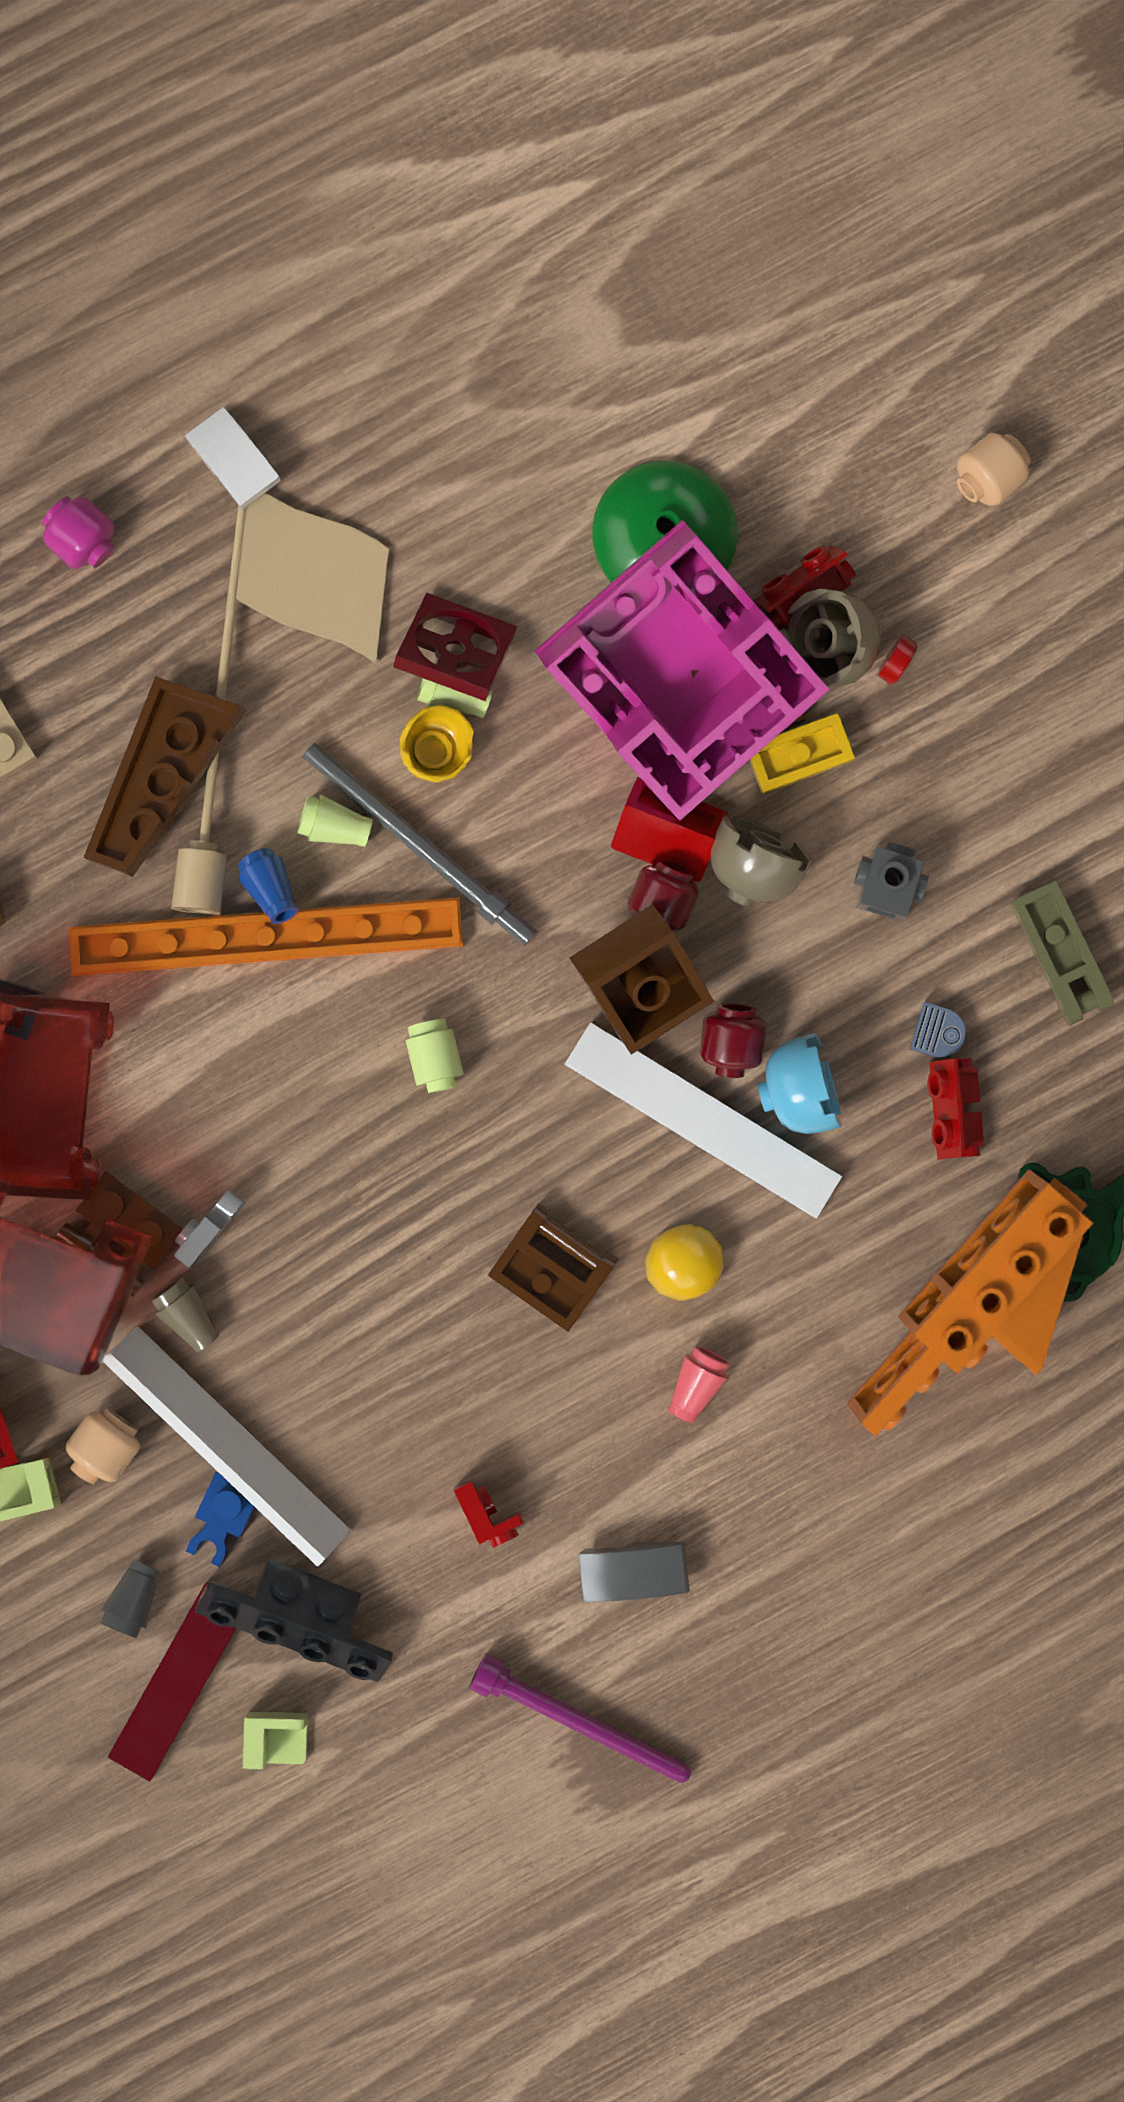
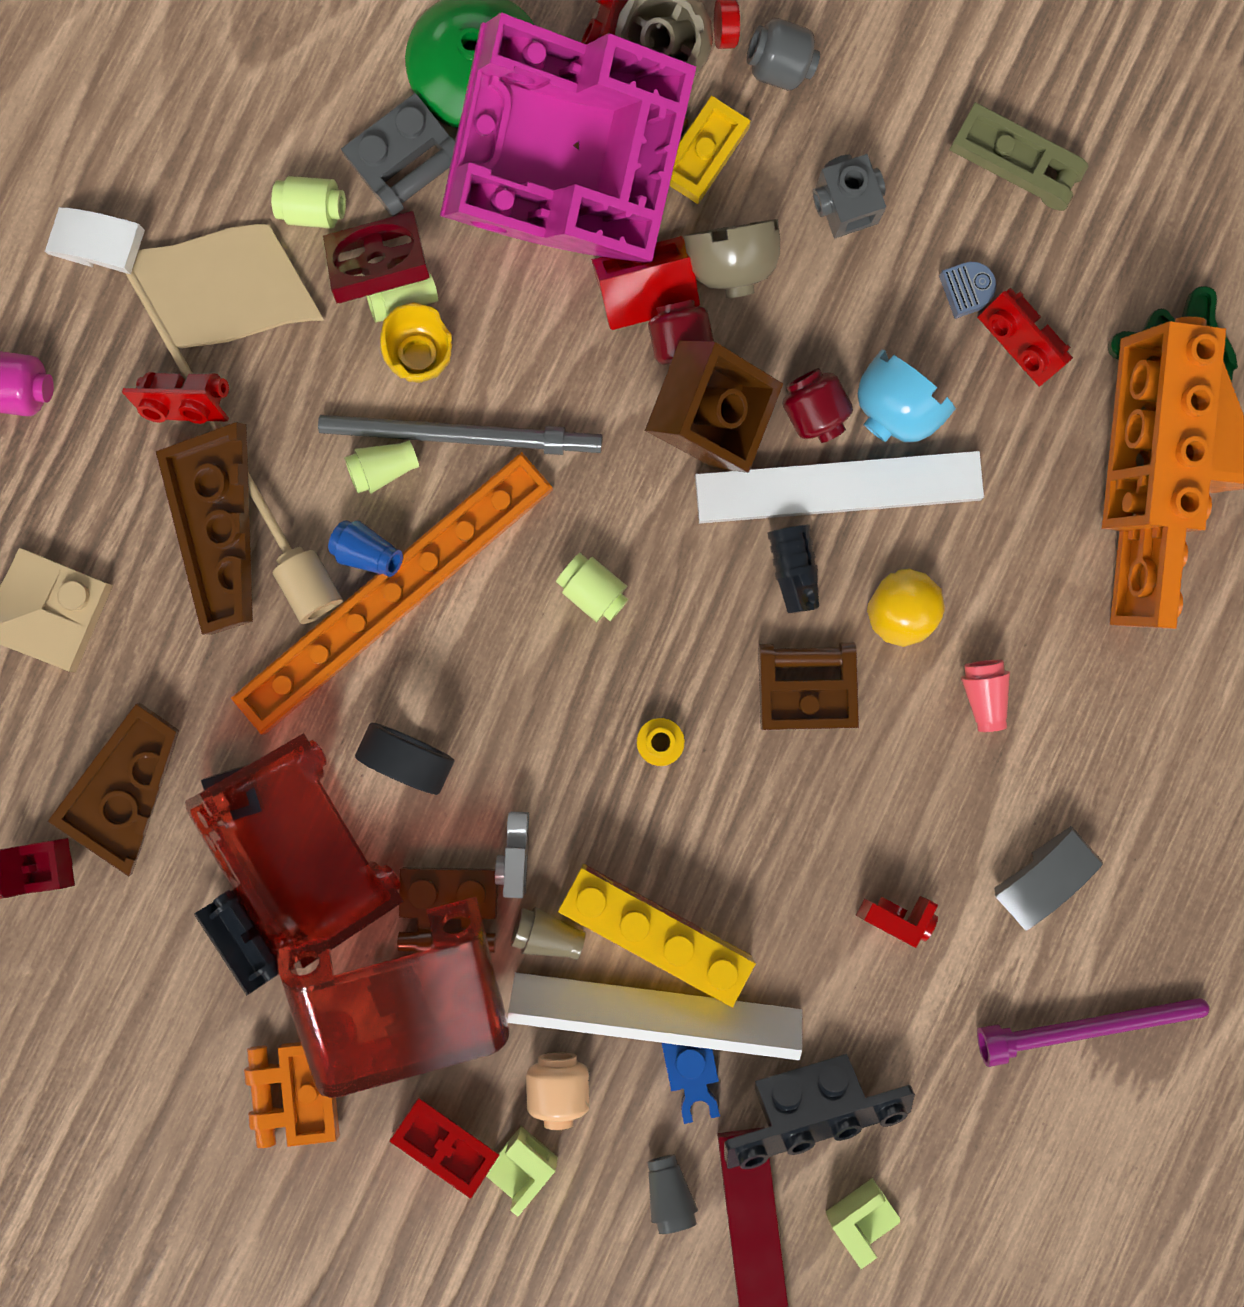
camera: 35 degrees left, 0 degrees up
none -> red hinge [122,372,229,424]
none -> yellowish green brick [271,176,346,228]
none -> dark grey plate [341,93,456,216]
none -> black tyre [355,723,455,795]
none -> yellow brick [558,863,756,1008]
none -> yellow plate [637,718,684,766]
none -> dark grey head [746,18,820,91]
none -> black hinge [767,524,819,613]

